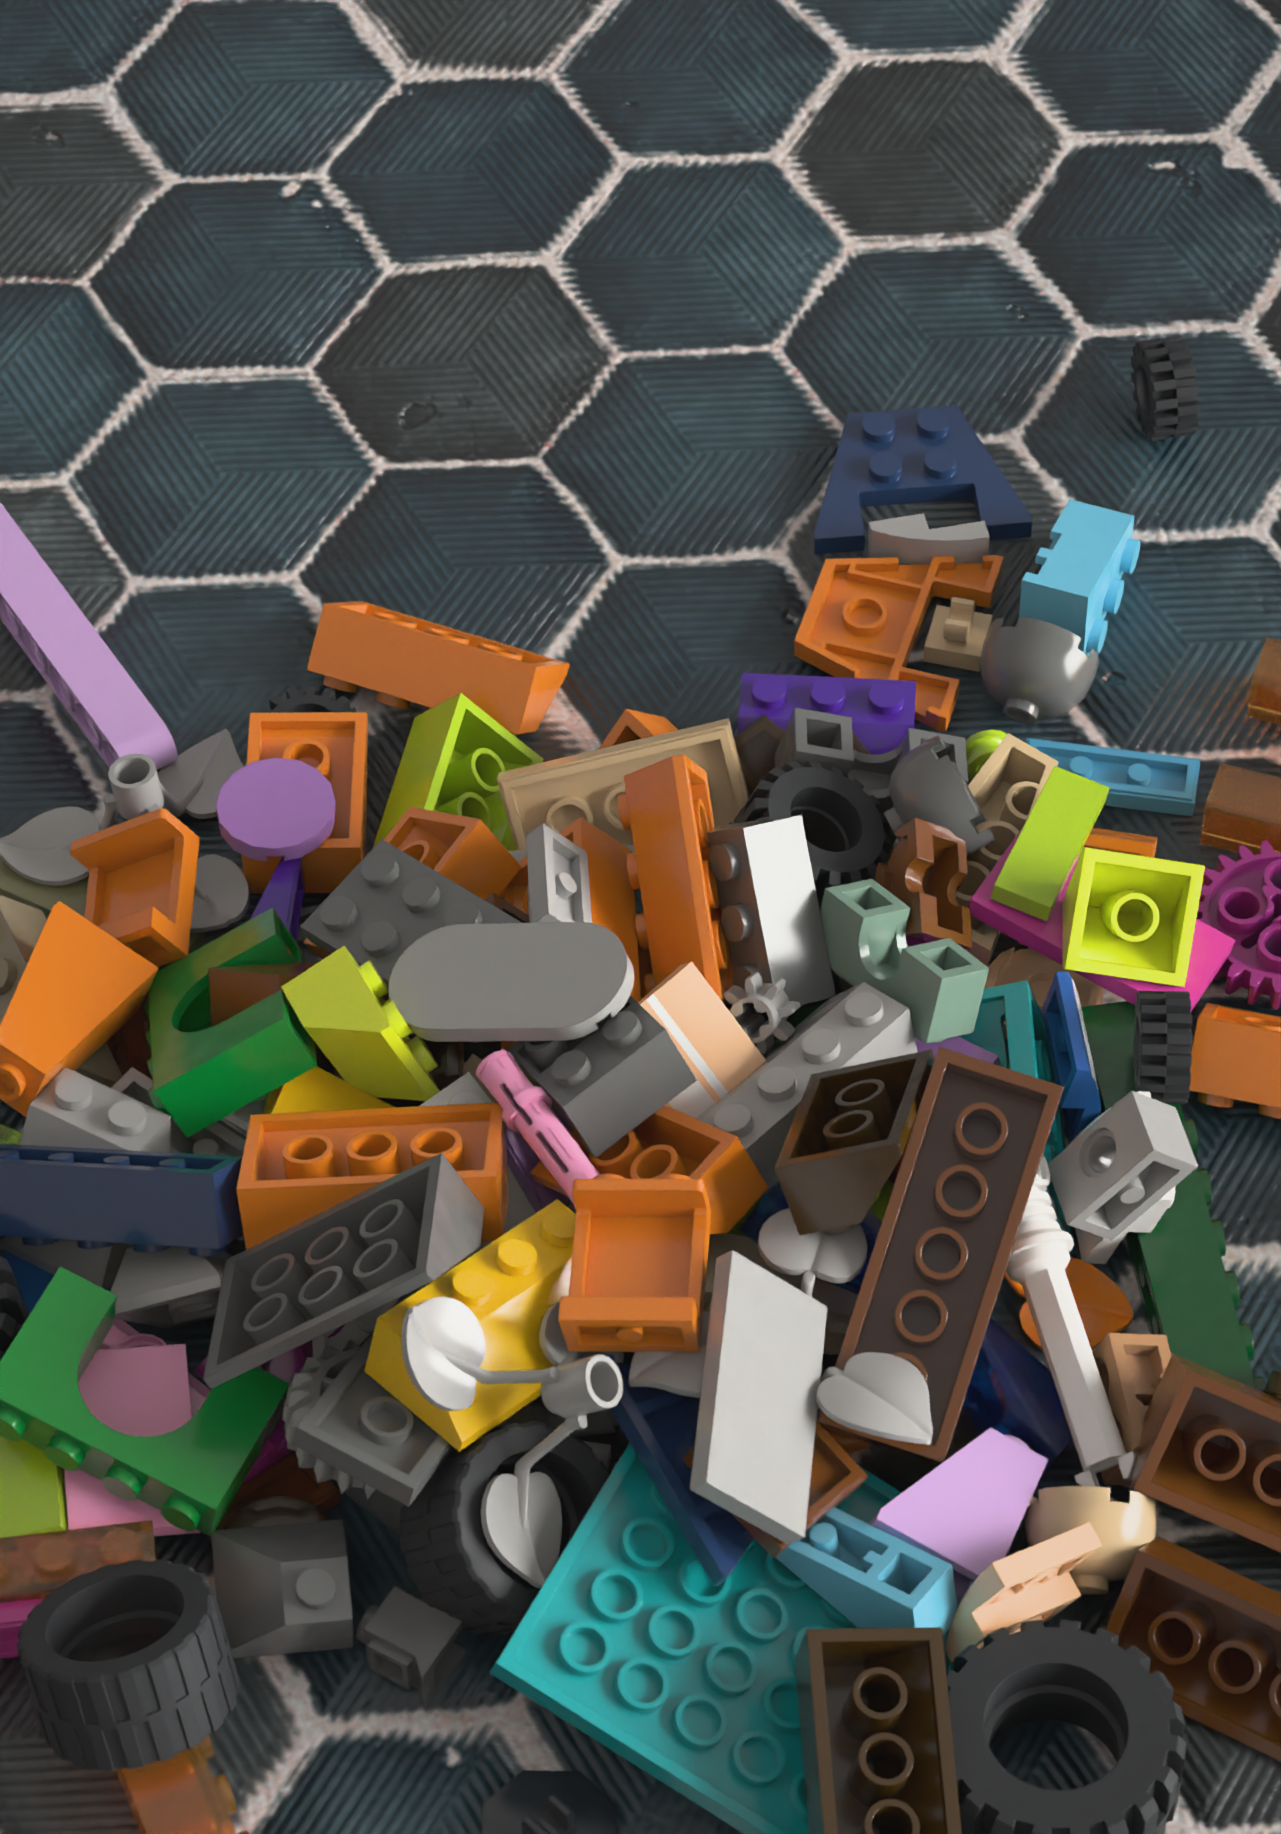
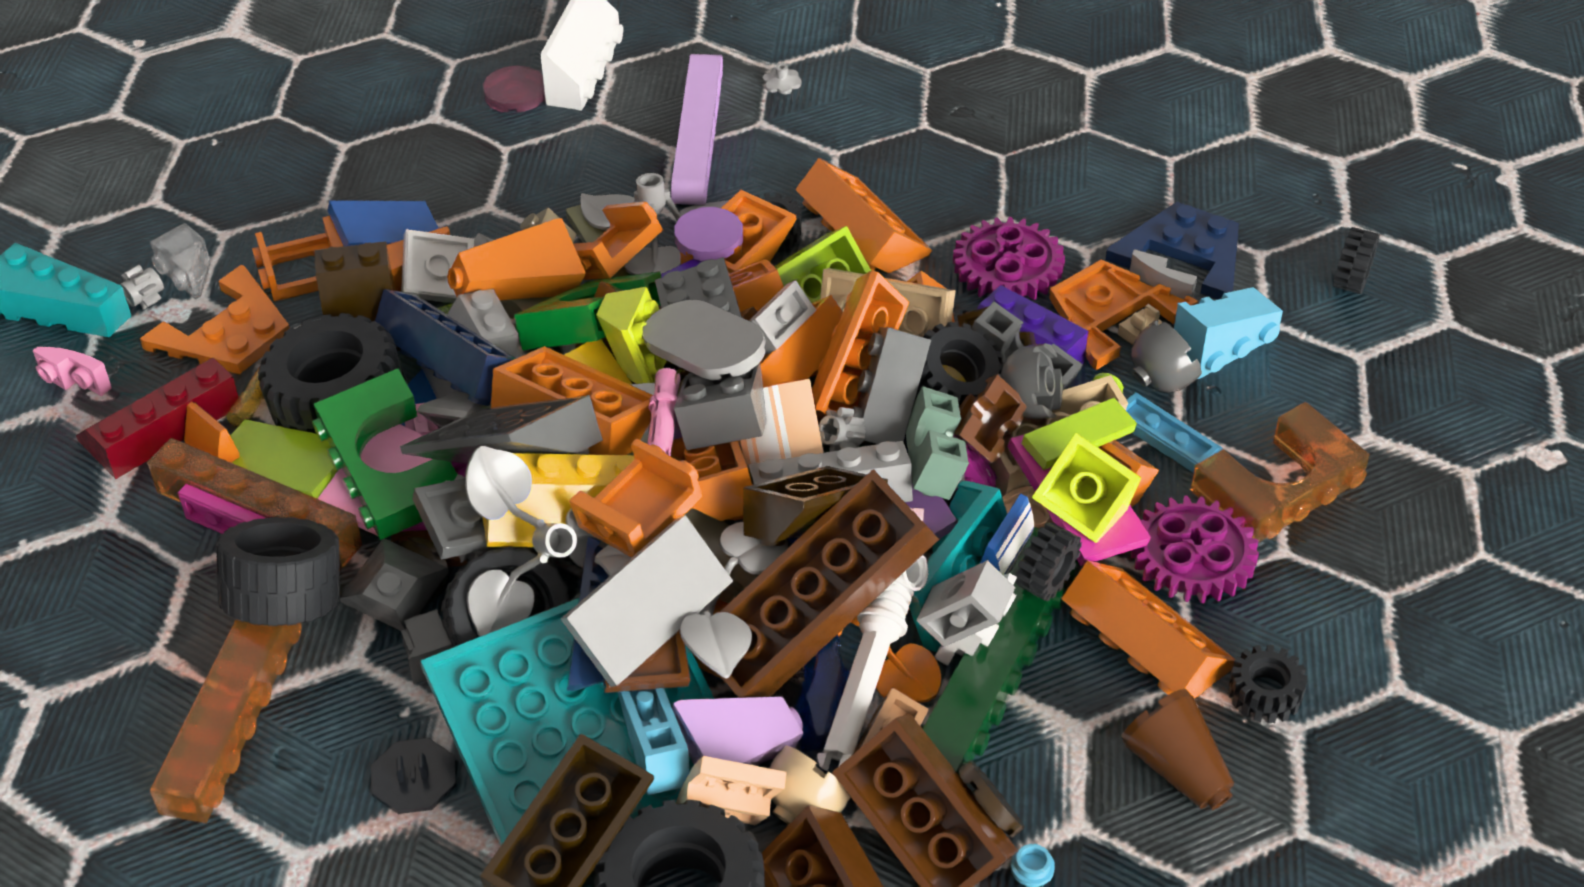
camera: 35 degrees right, 5 degrees down
none -> light grey plant [763,63,801,94]
none -> magenta gear [953,217,1065,300]

